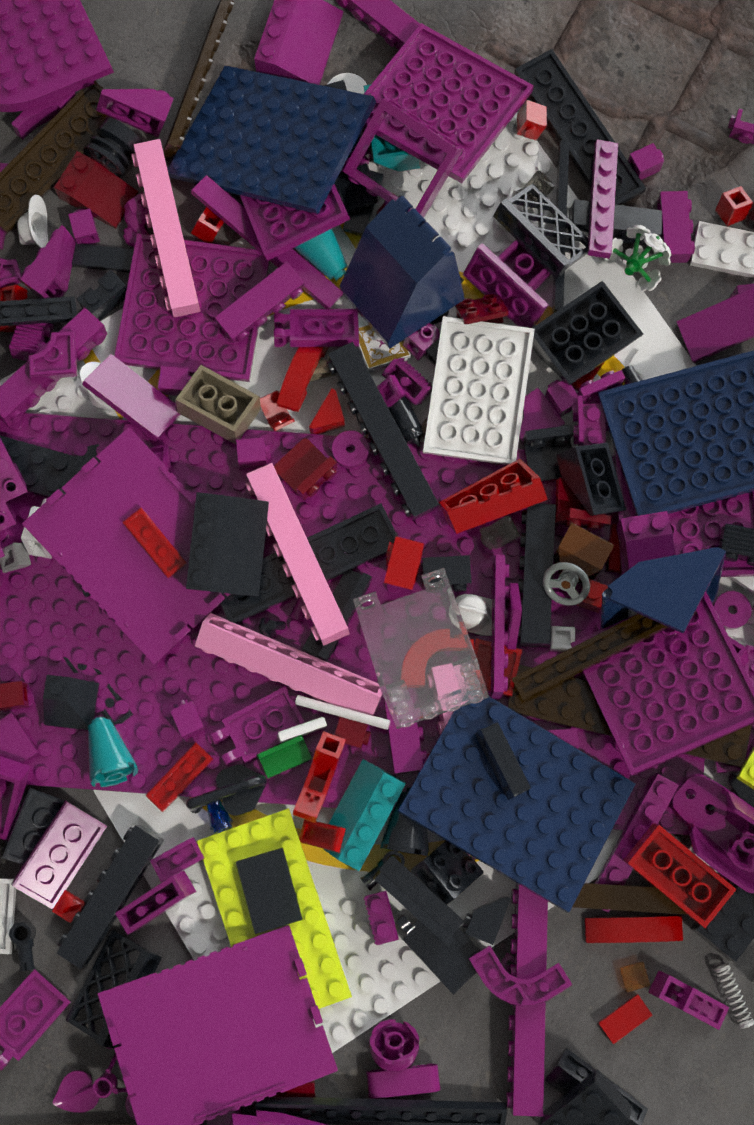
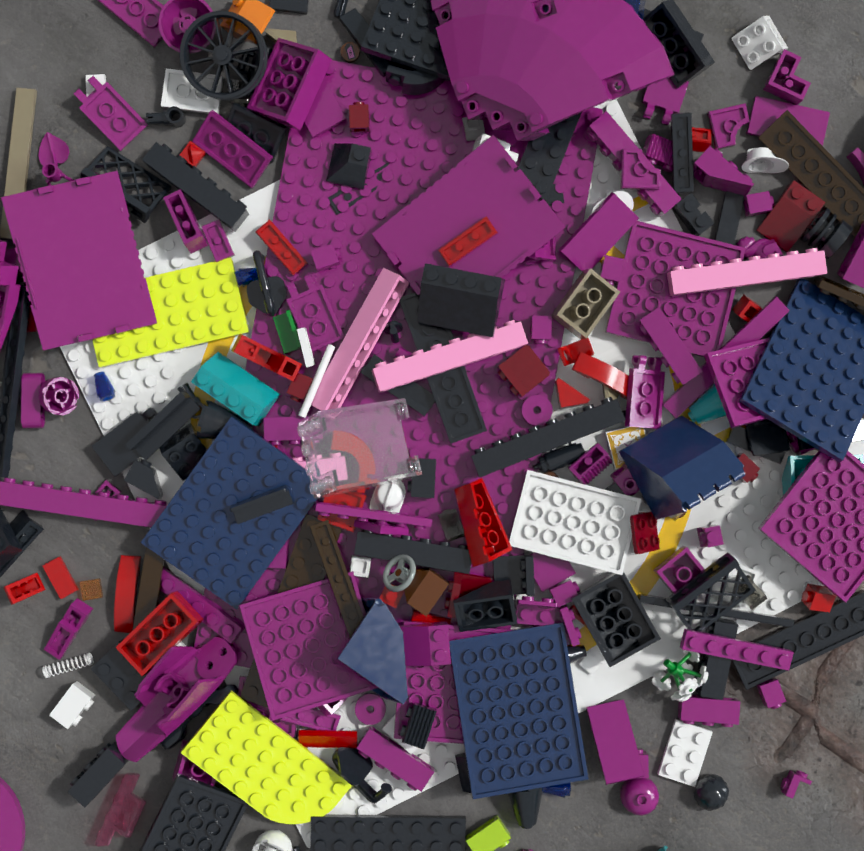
camera: 95 degrees right, 10 degrees up
teal cone [88,717,138,787] -> none
black tile [236,848,303,934] -> none
red tile [299,819,346,853] -> none
magenta window [343,98,464,217] -> none
magenta brick [364,891,399,945] -> none
magenta tile [377,375,405,407] -> none
red wedge [384,536,424,590] -> none
magenta tile [463,243,549,328] -> none
magenta plate [469,946,573,1006] -> none
red brick [715,186,753,226] -> none
none -> red slope [3,573,46,605]
none -> clear blue cone [94,372,116,402]
none -> magenta brick [696,524,724,548]

